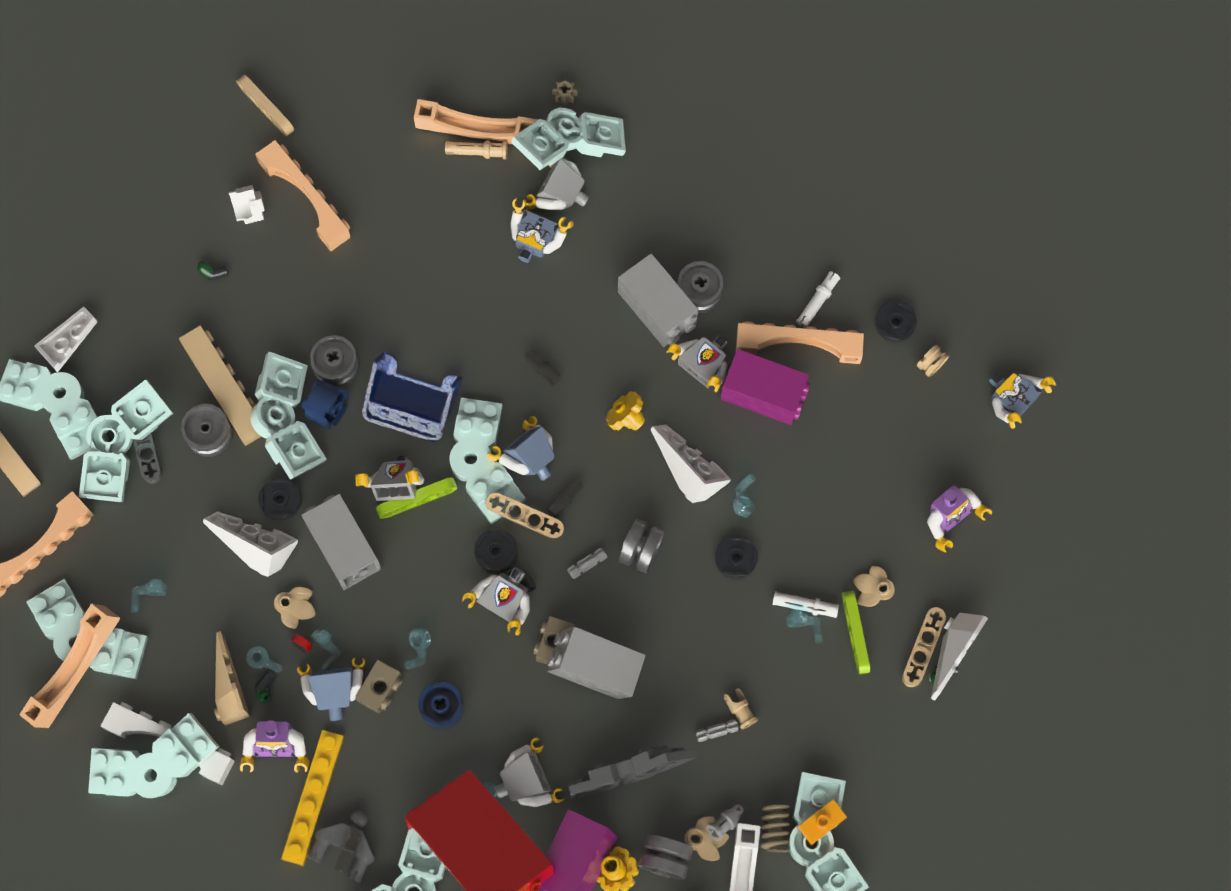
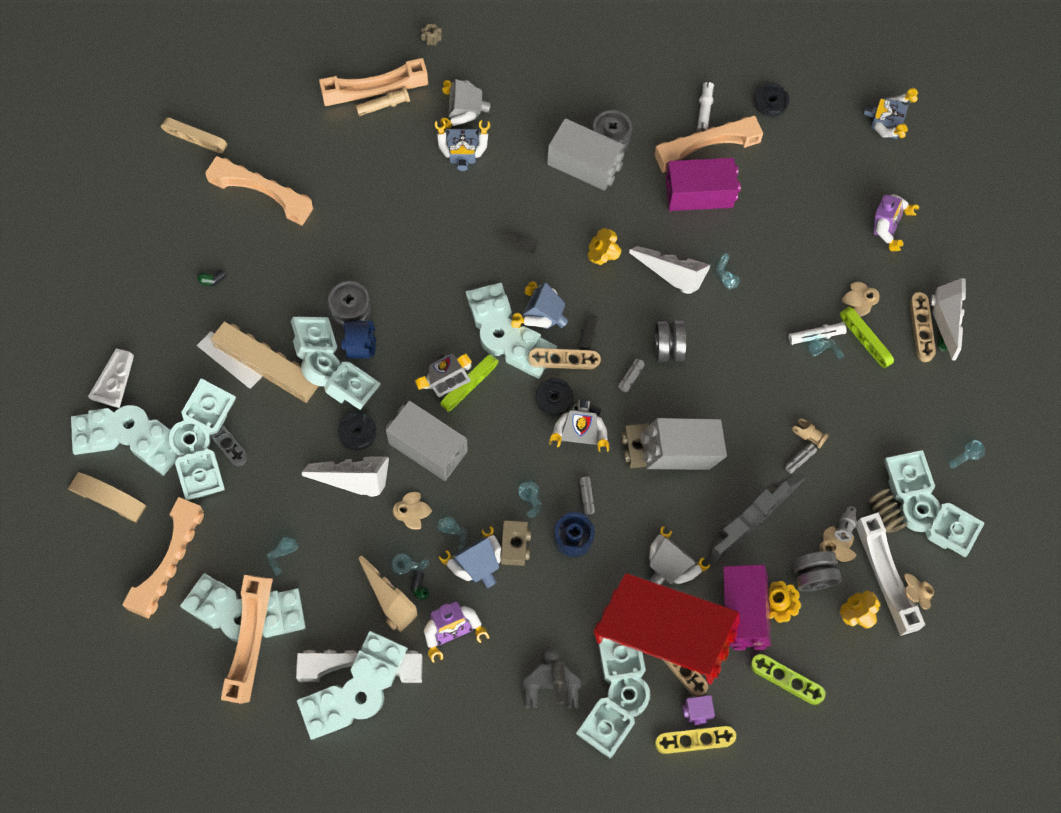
camera: 25 degrees left, 5 degrees down
flat silver wheel [181,404,233,457] -> none
white hair [229,185,265,224] -> none
yellow plate [281,730,344,866] -> none
red tile [290,634,312,653] -> none
clear blue windscreen [362,352,463,442] -> none
light aqua plate [511,108,626,170] -> none
torso [666,336,728,392] -> none
black plate [715,536,758,579] -> none
light orange plate [797,799,847,845] -> none
tan wheel [917,345,949,377] -> none
none -> white sticker [197,331,262,389]
none -> light grey axle [580,476,595,515]
none -> clear light blue plate [949,440,985,468]

